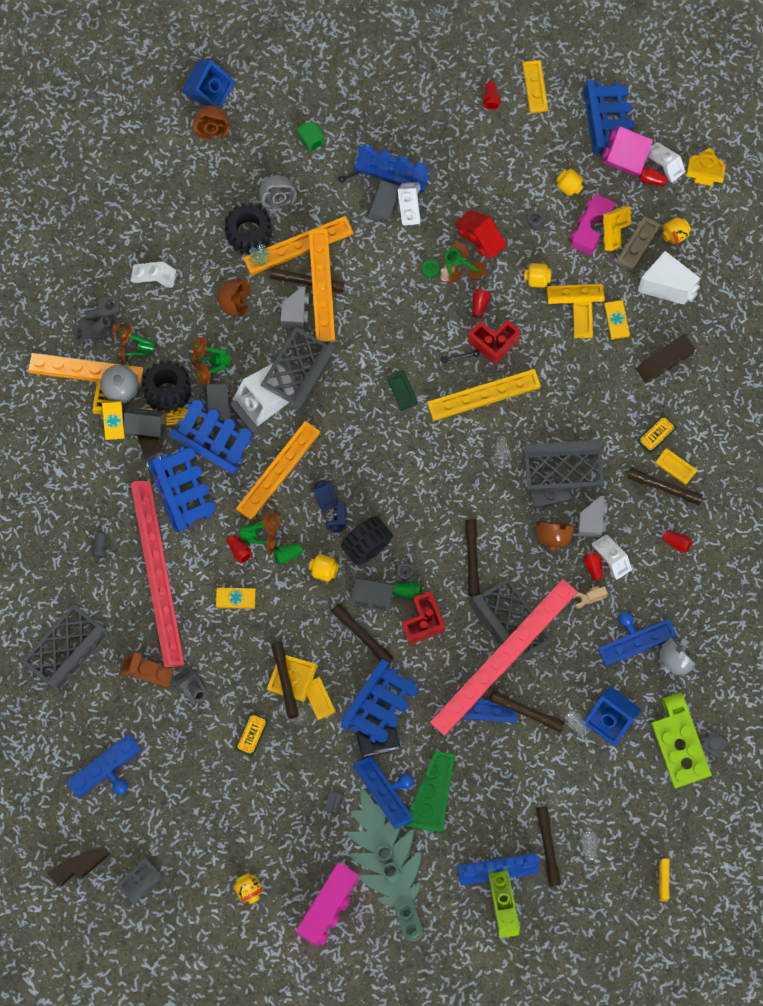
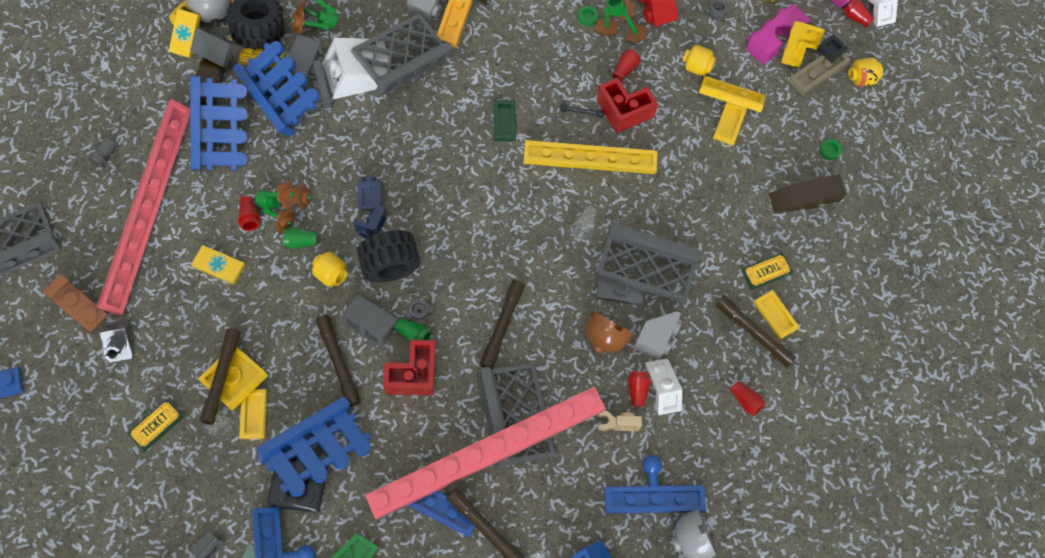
camera: 15 degrees right, 5 degrees down
light orange plate [236,421,321,521] -> none
yellow tile [604,300,630,340] -> none
white slope [638,251,700,305] -> none
yellow plate [686,148,726,186] -> none
none -> black tile [817,34,848,63]
none -> green tile [819,139,842,161]

